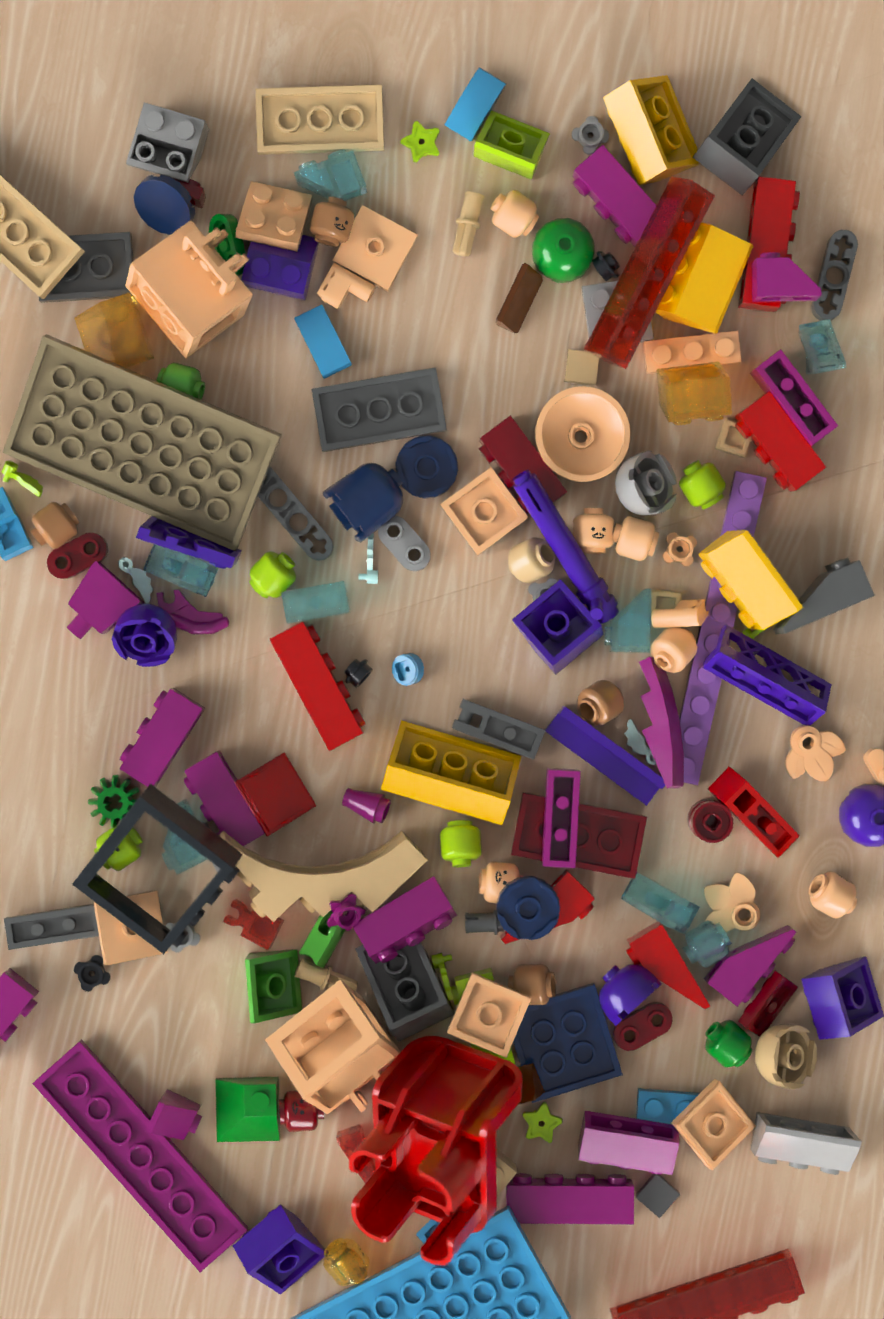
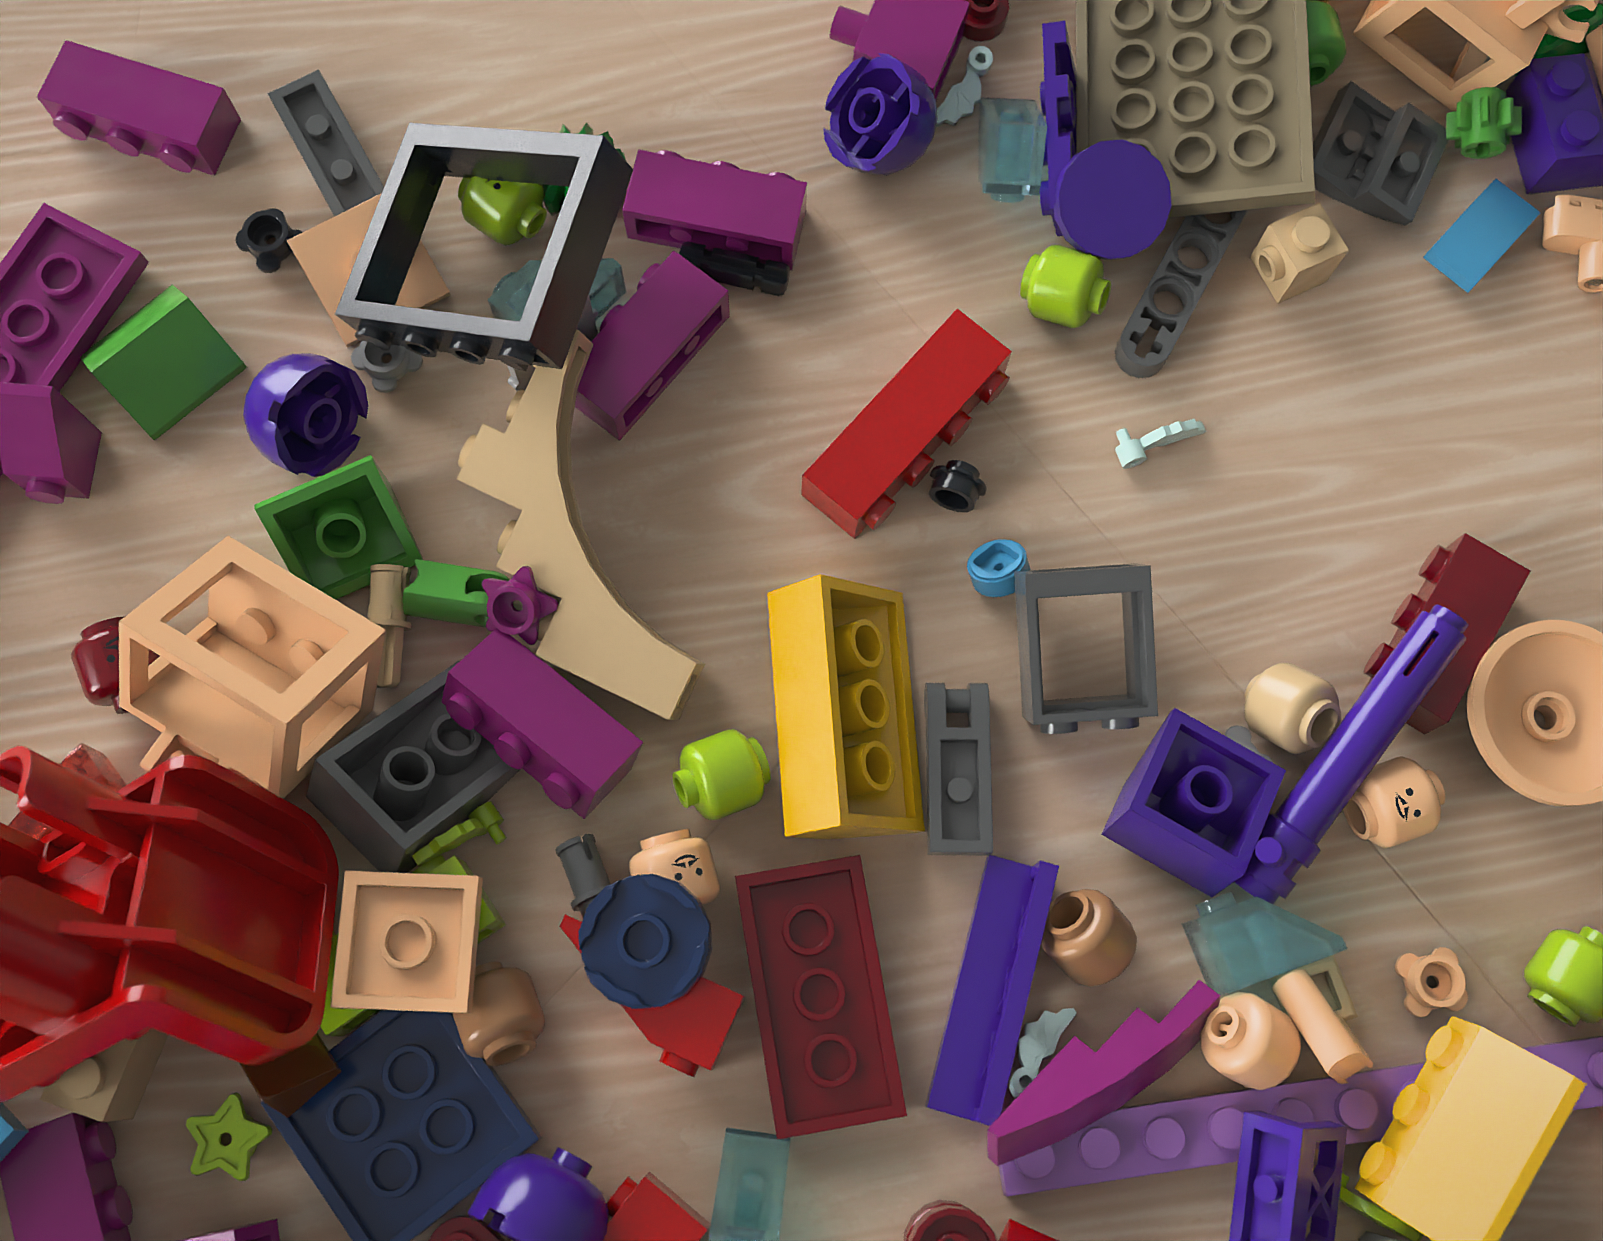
camera: 70 degrees right, 15 degrees down
magenta piece [156,589,229,635] -> none
green slope [215,1077,280,1142] -> none
clear red plate [223,899,284,950] -> none
red piece [234,752,317,837] -> none
clear light blue brick [281,581,351,624] -> none
dark grey plate [311,367,447,452] -> none
dark blue cylinder [323,463,403,543] -> none
magenta cone [342,788,391,824] -> none
light grey plate [378,516,430,571] -> none
dark blue tile [395,435,458,499] -> none
light nougat plate [440,467,528,556] -> none
magenta brick [542,768,581,868] -> none
light nougat head [613,516,659,561] -> none
light grey cylinder [615,450,677,516] -> none
none -> bright green slope [80,285,247,441]
none -> dark purple cylinder [243,353,369,477]
none -> black axle [679,241,790,296]
none -> dark grey window [1014,563,1158,734]
none -> dark purple tile [1053,139,1172,260]
none -> tan brick [1250,202,1349,304]
none -> dark grey slope [1313,81,1449,226]
none -> bright green gear [1446,87,1521,159]

